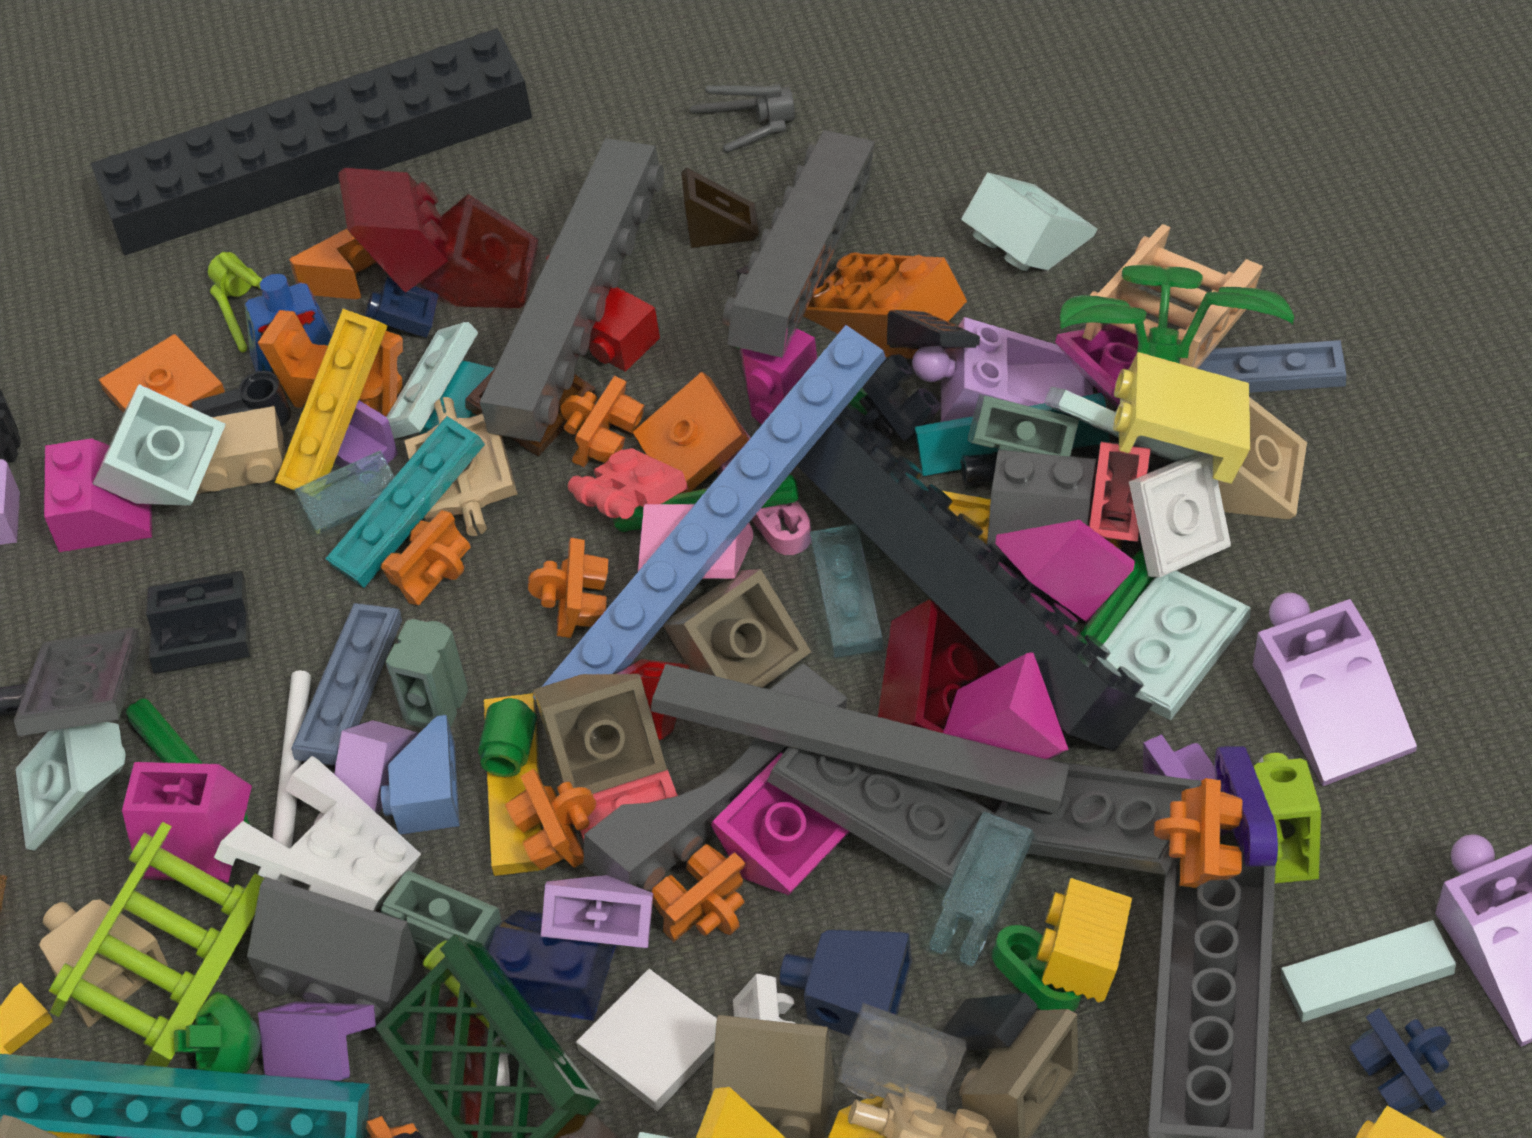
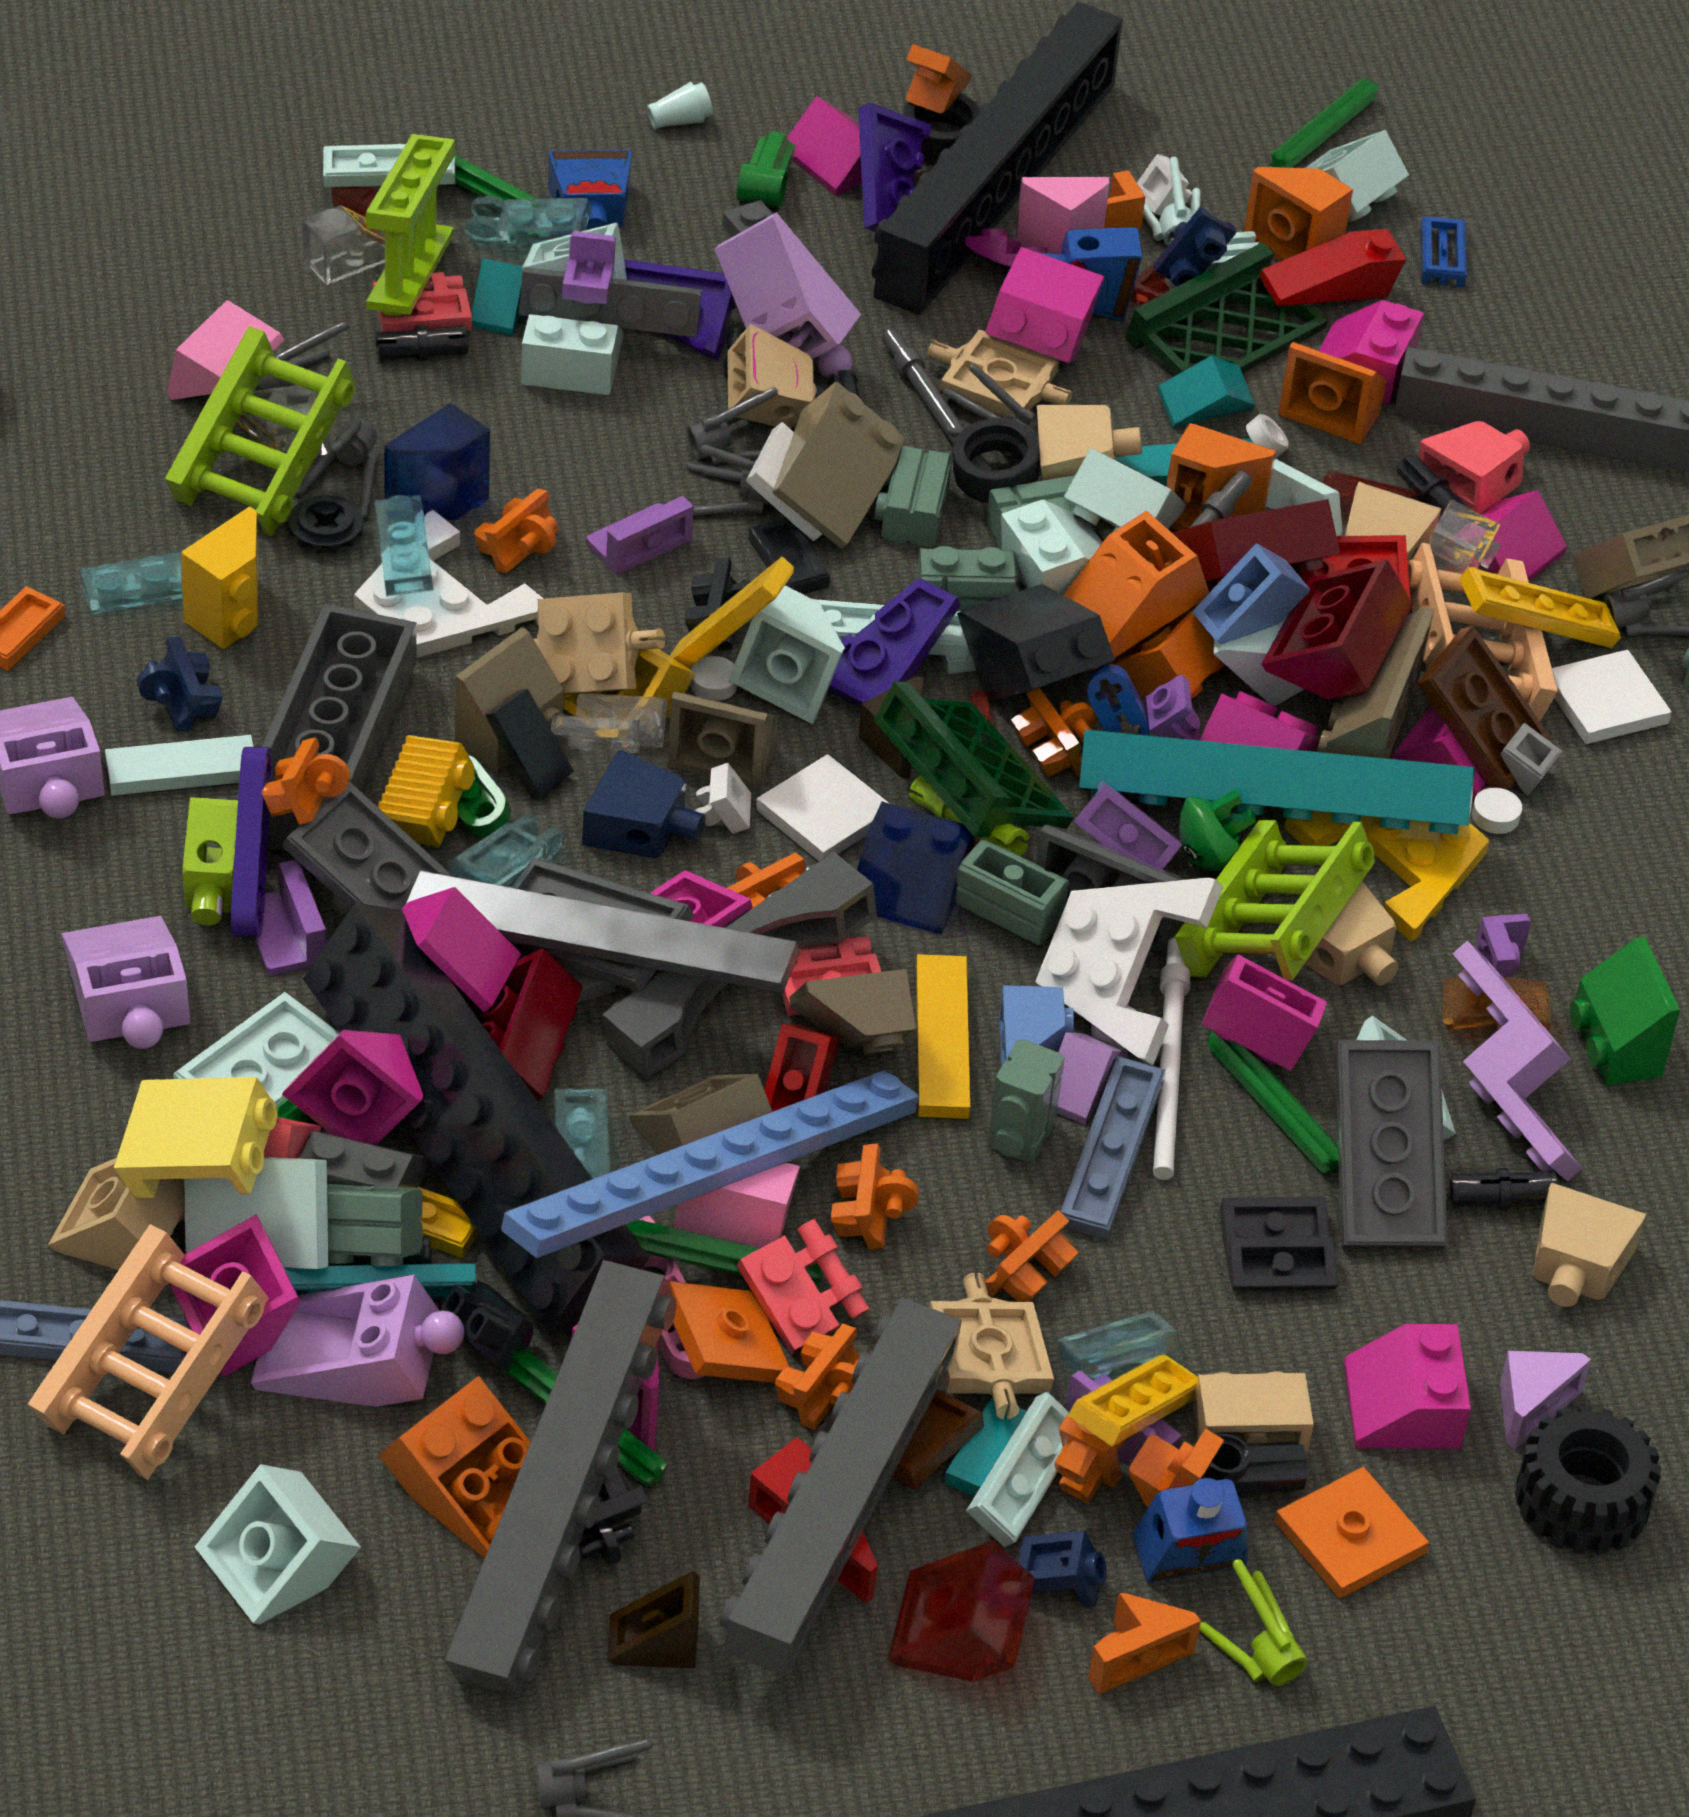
camera: 175 degrees right, 5 degrees down
light aqua slope [93,384,226,505] -> none
teal tile [326,416,485,588] -> none
dark red slope [338,168,448,293] -> none
green brick [478,698,537,777] -> none
orange hips [505,769,596,870] -> none
lavender slope [541,875,653,948] -> none
black slope [887,310,980,349] -> none
green plant [1060,264,1294,364] -> none

